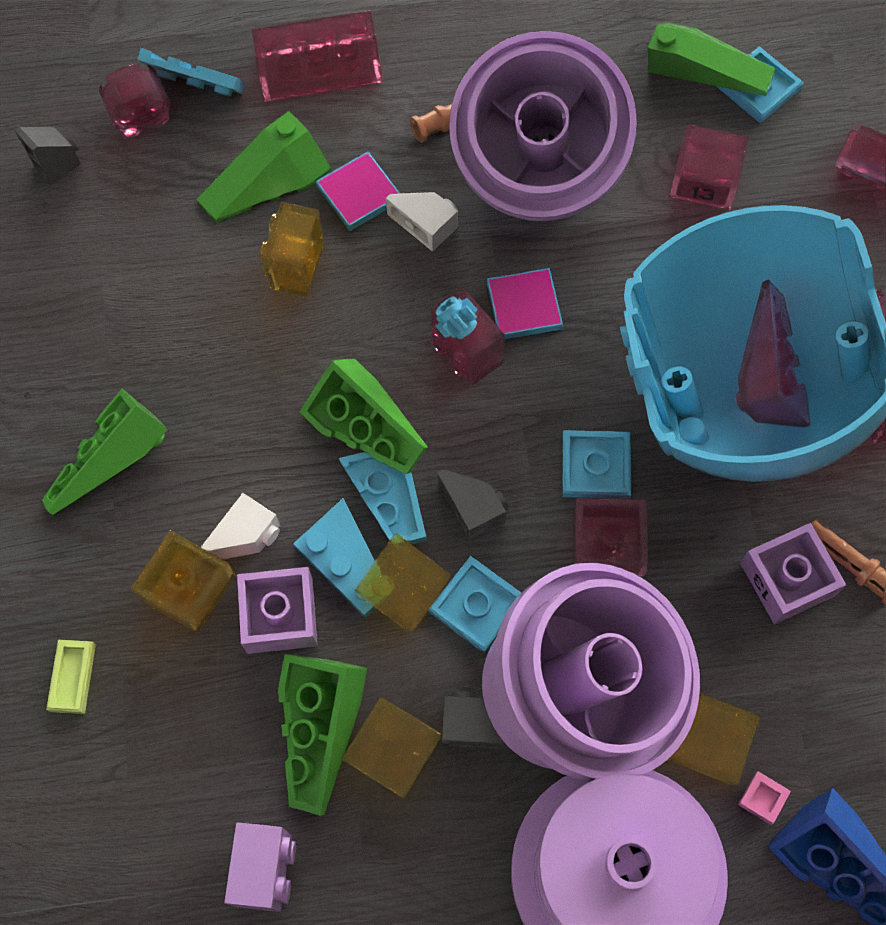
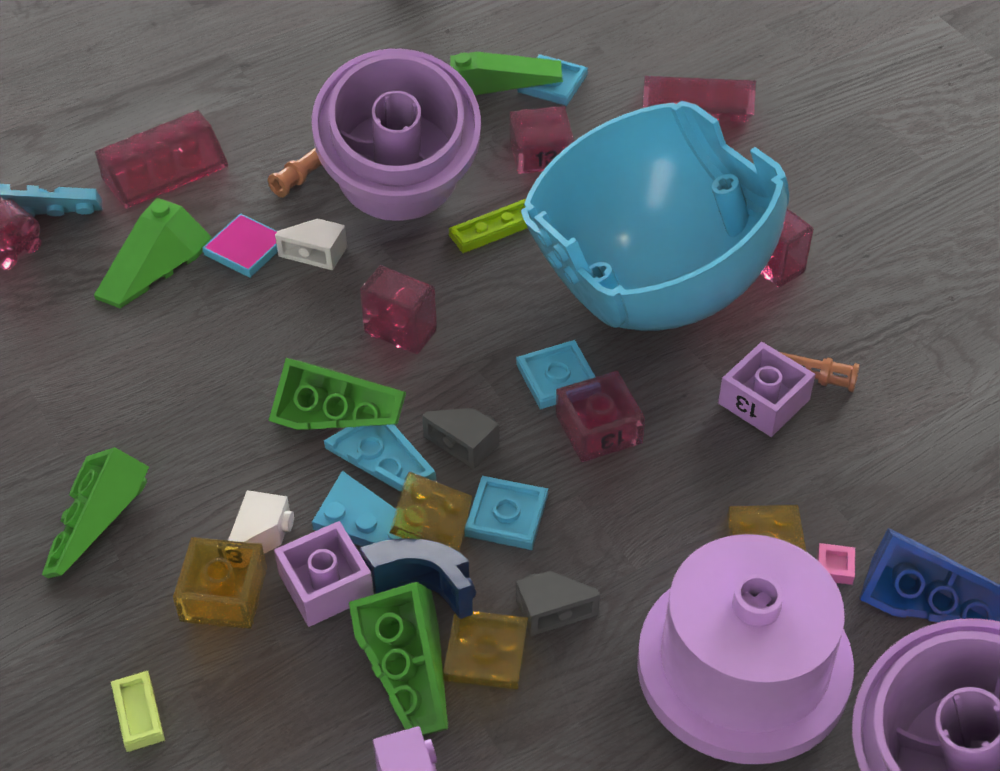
camera: 25 degrees left, 20 degrees down
clear yellow brick [260,202,325,297] -> none
medium azure gear [435,297,478,339] -> none
lavender piece [482,563,700,782] -> none
dark pink tile [487,268,563,340] -> none
clear pink wedge [736,279,810,427] -> none
none -> dark blue arch [360,538,476,619]
none -> lime tile [449,199,528,253]

